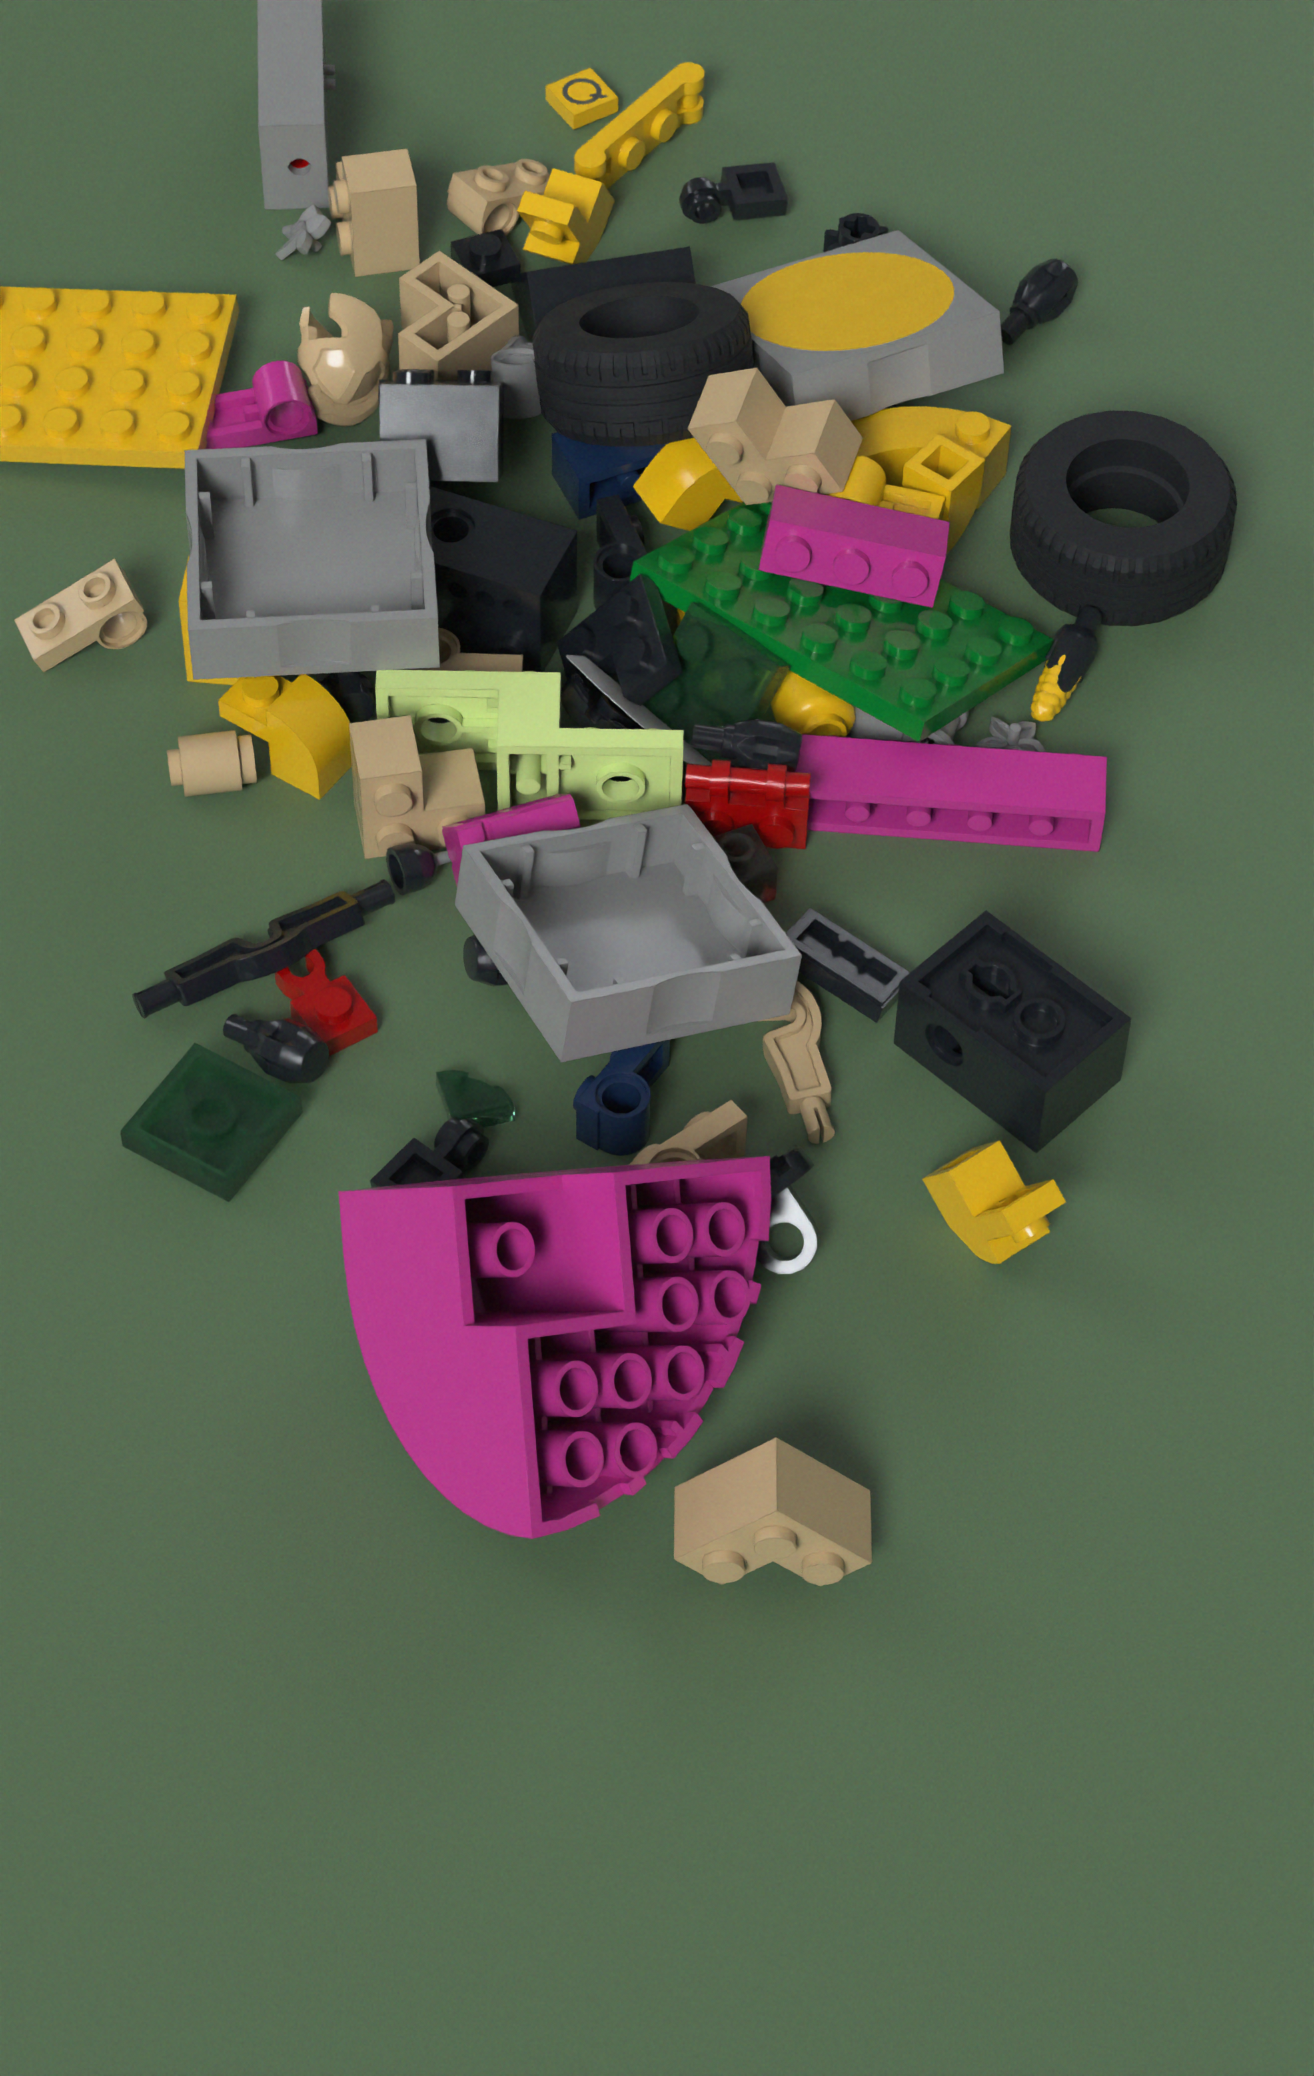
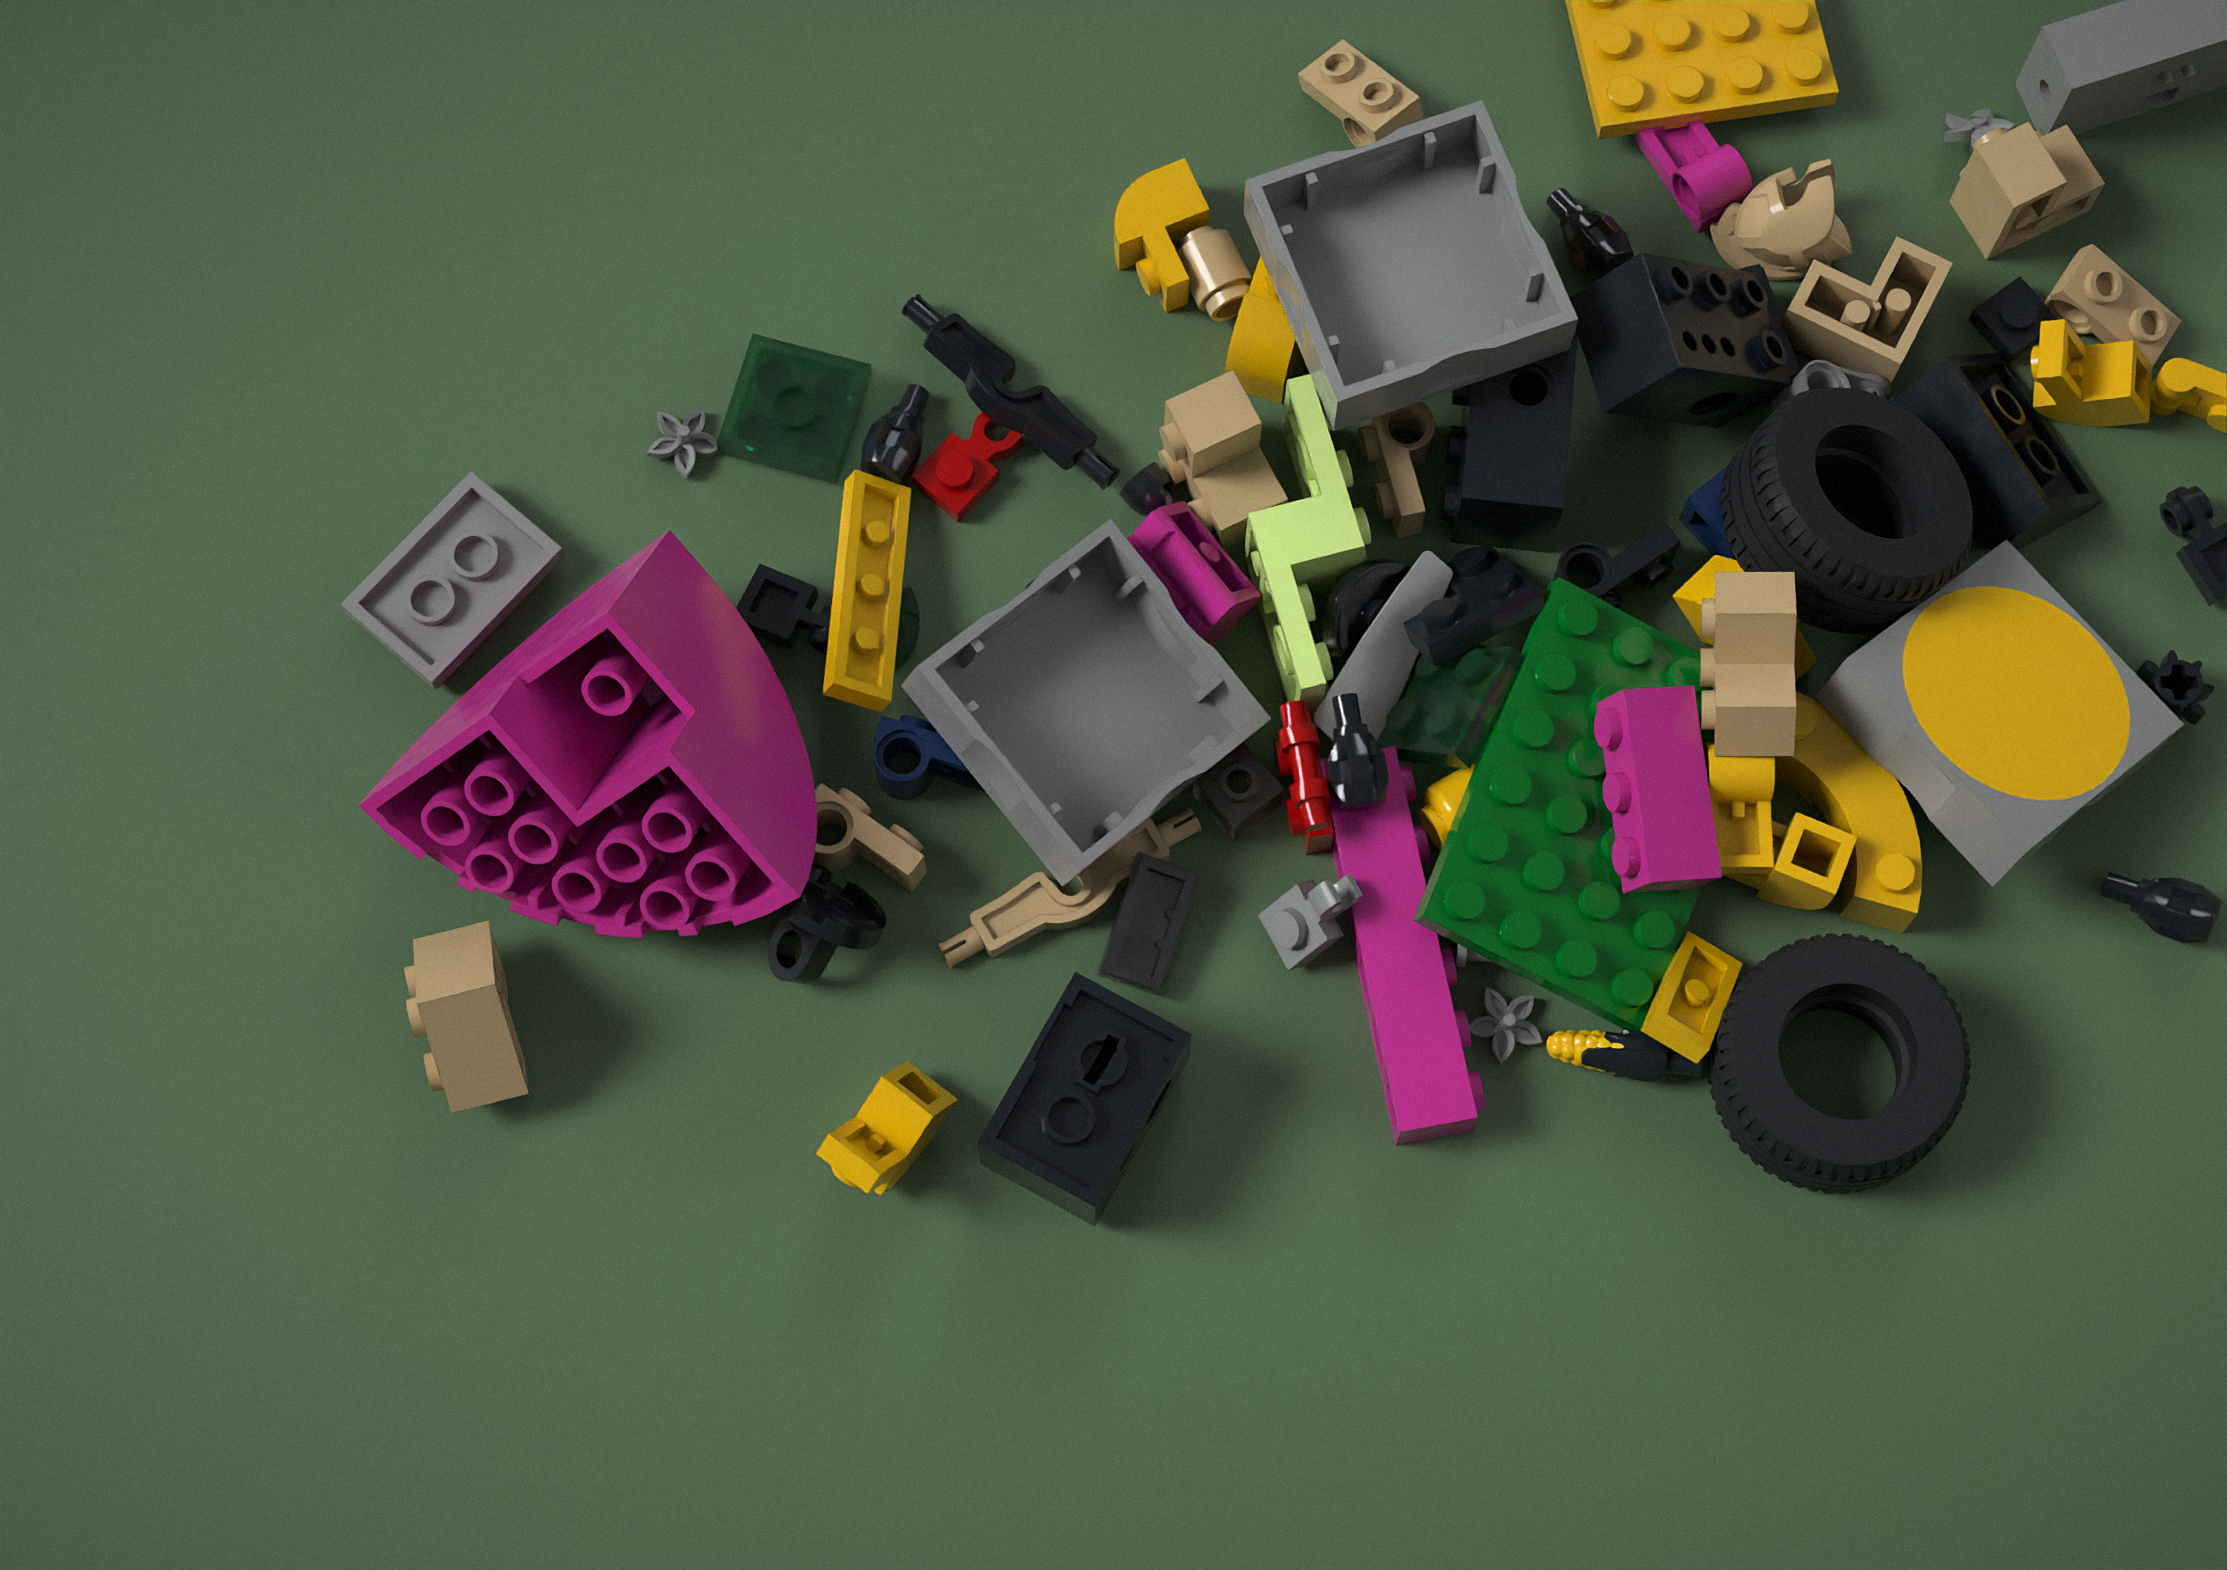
camera: 75 degrees right, 20 degrees up
none -> light grey plate [340,471,565,691]
none -> light grey plant [647,408,722,479]
none -> yellow plate [823,469,911,713]
none -> yellow brick [1114,158,1210,313]
none -> light grey plate [1258,874,1363,971]
none -> yellow plate [1640,930,1743,1064]

